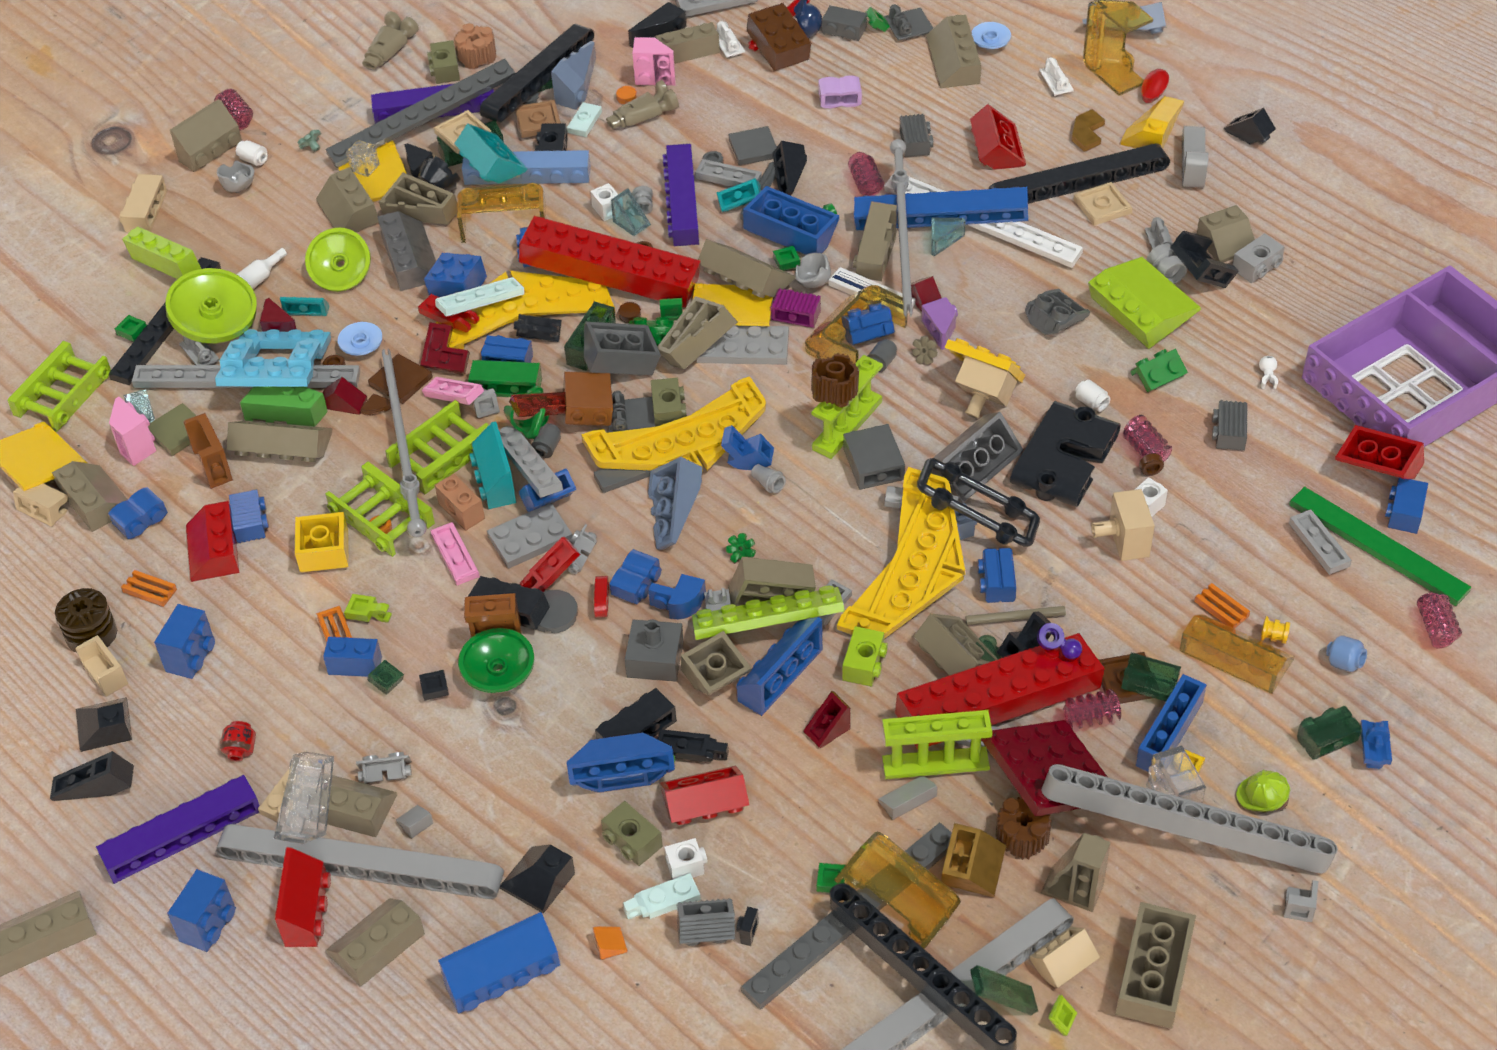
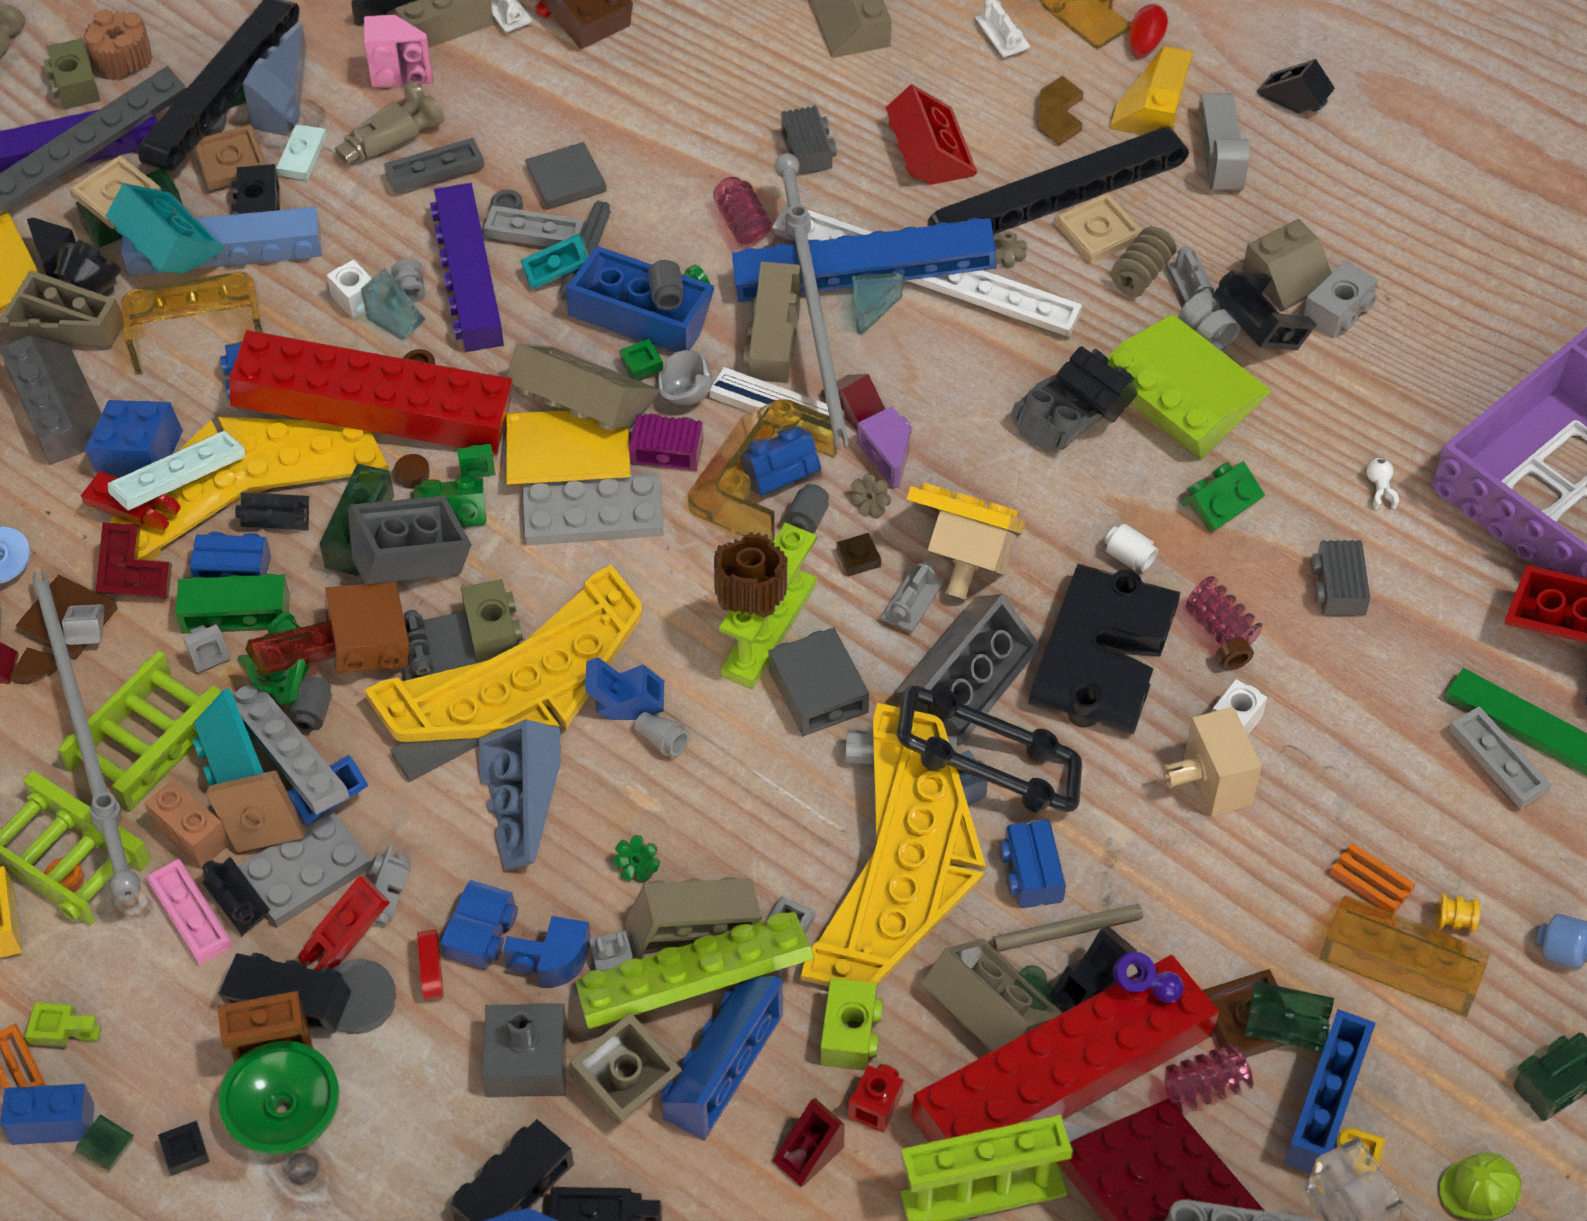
camera: 10 degrees left, 5 degrees up
bright pink tile [422,377,484,405] -> none
orange tile [616,86,637,104] -> none
dark tan wedge [657,296,737,370] -> none
black slope [772,140,807,196] -> none
lavender brick [818,76,862,109] -> none
none -> light grey slope [62,604,105,645]
none -> black hinge [202,857,270,936]
none -> medium nougat plate [206,770,307,853]
none -> dark grey plate [384,138,484,193]
none -> dark grey brick [647,260,684,310]
none -> dark brown plate [836,533,881,577]
none -> red brick [848,1064,904,1133]
none -> light grey hinge [881,561,944,633]
none -> dark tan plant [993,231,1027,268]
none -> black brick [1056,346,1138,423]
none -> dark tan piece [1111,227,1177,297]

